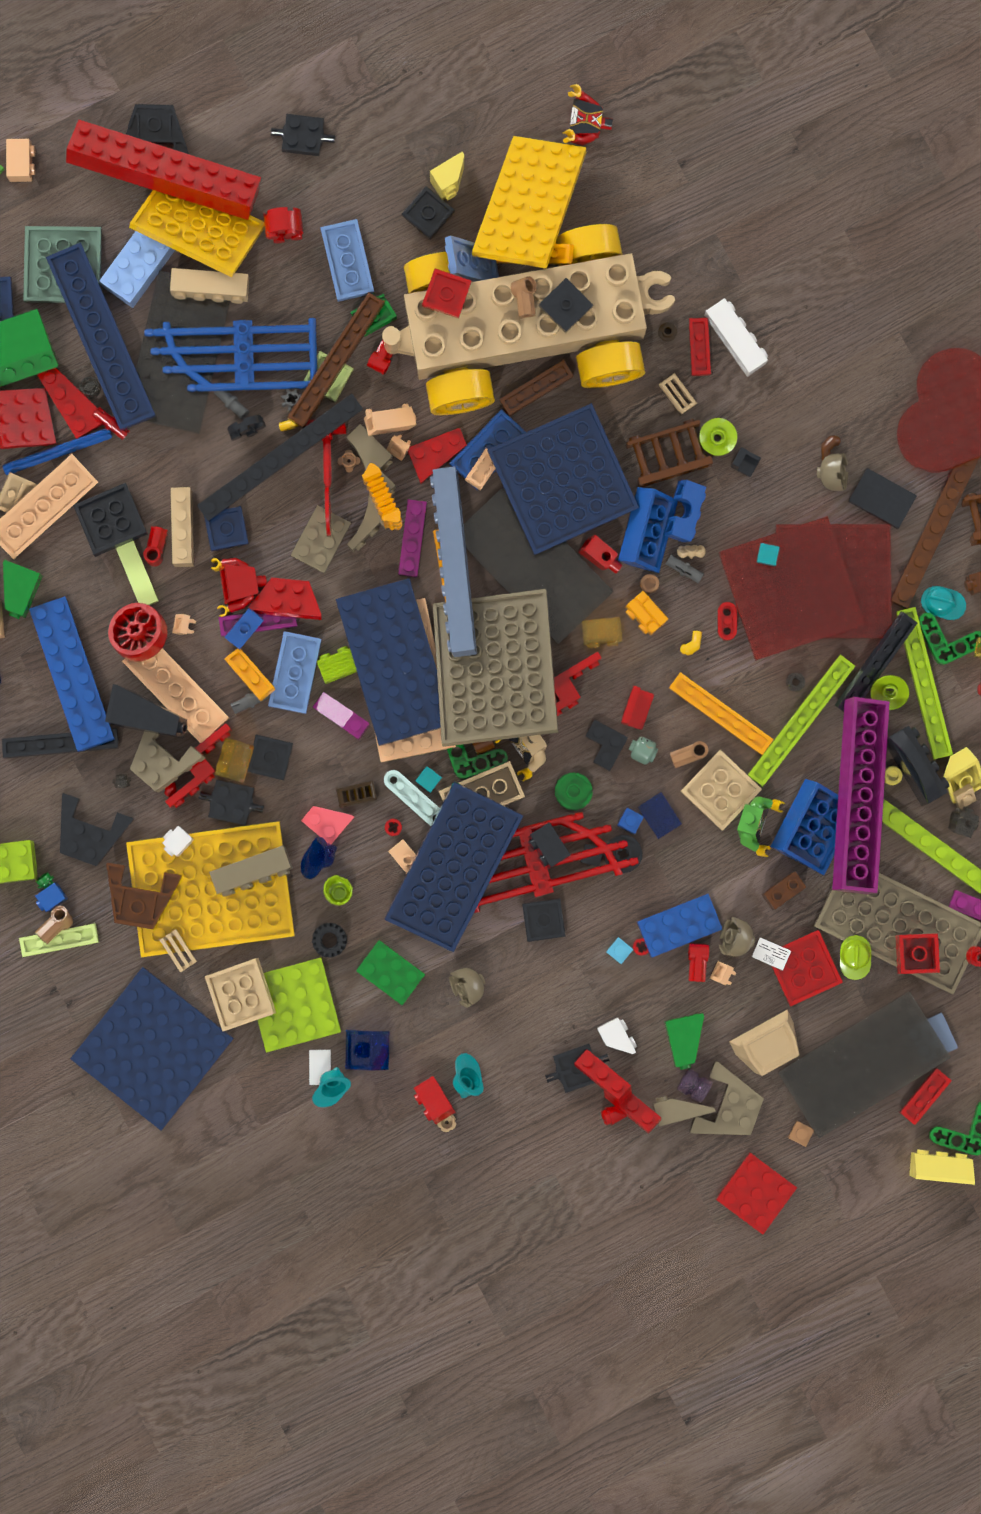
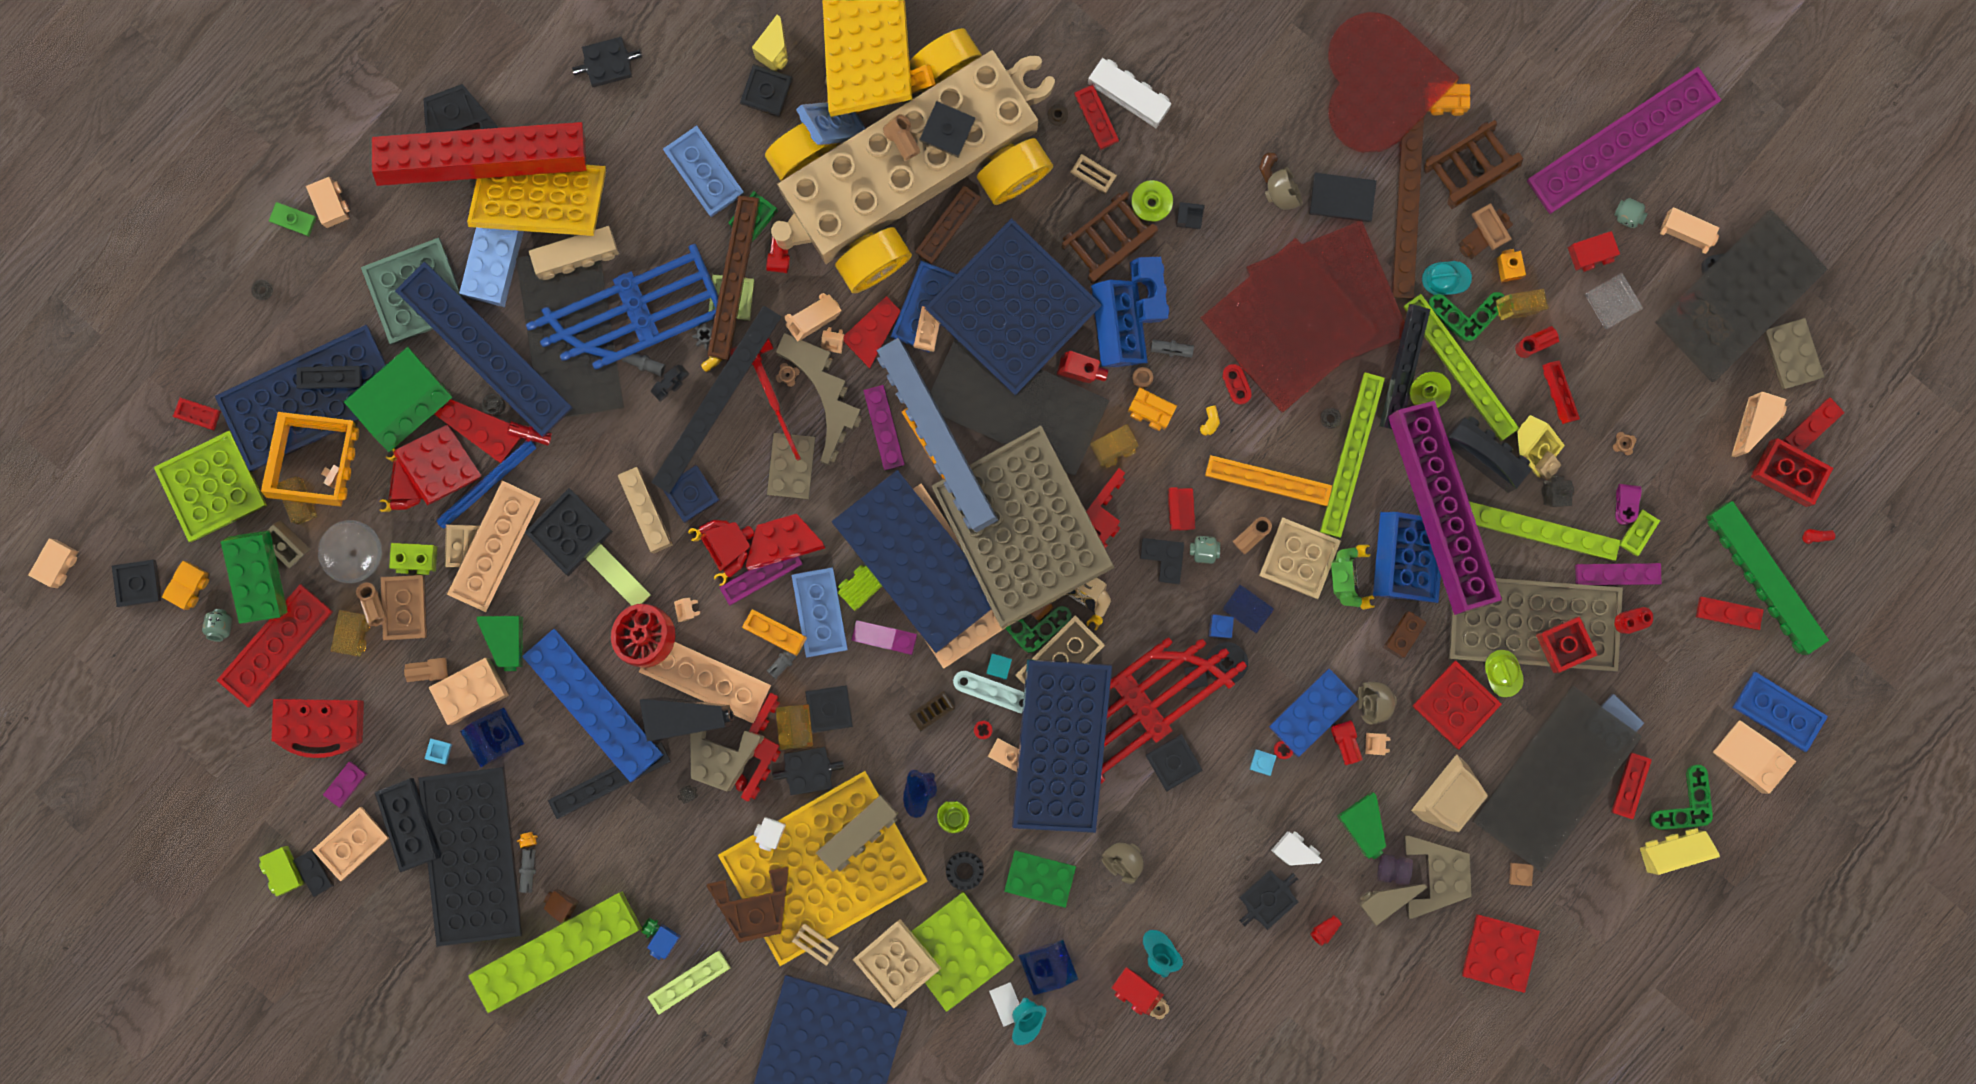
camera: 15 degrees left, 0 degrees up
medium nougat piece [35,906,73,944] -> none
black wing [60,793,134,866] -> none
red piece [143,526,168,567] -> none
blue plate [225,608,264,650] -> none
red brick [263,207,303,243] -> none
coral wing [301,806,354,845] -> none
light orange piece [362,463,402,530] -> none
red plate [422,268,472,319] -> none
black brick [528,822,570,869] -> none
green tile [555,772,593,810] -> none
red bracket [574,1049,661,1134] -> none
tan piece [677,545,706,559] -> none
white sticker [752,938,791,970] -> none
teal tile [756,543,780,566] -> none
light yellow tile [885,766,902,785] -> none

